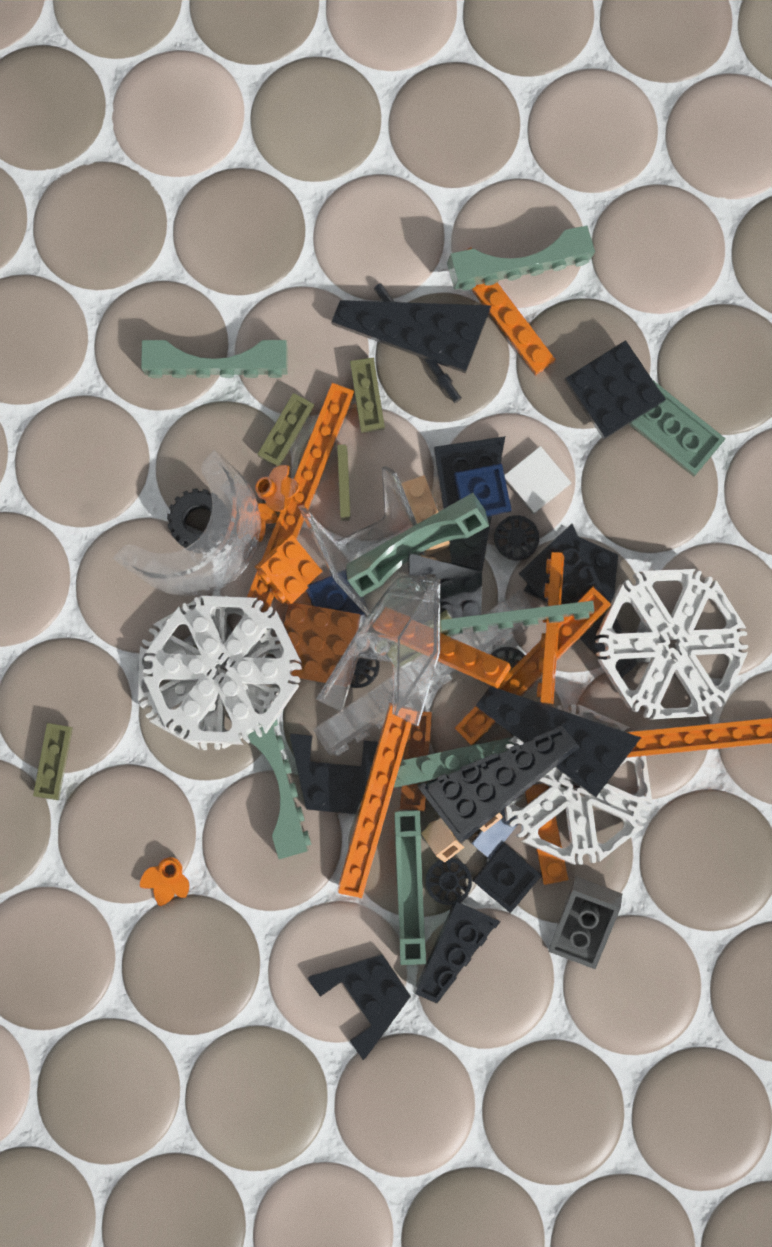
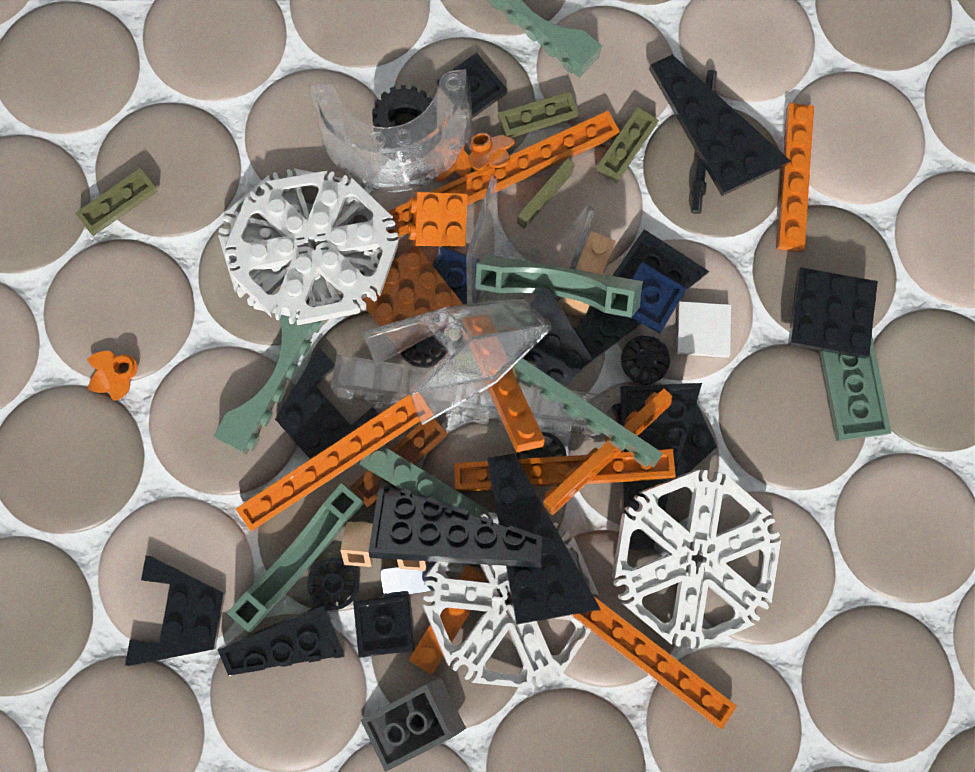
camera: 30 degrees right, 5 degrees down
sand green arch [447,225,595,290] -> none
none -> black tile [437,52,508,122]

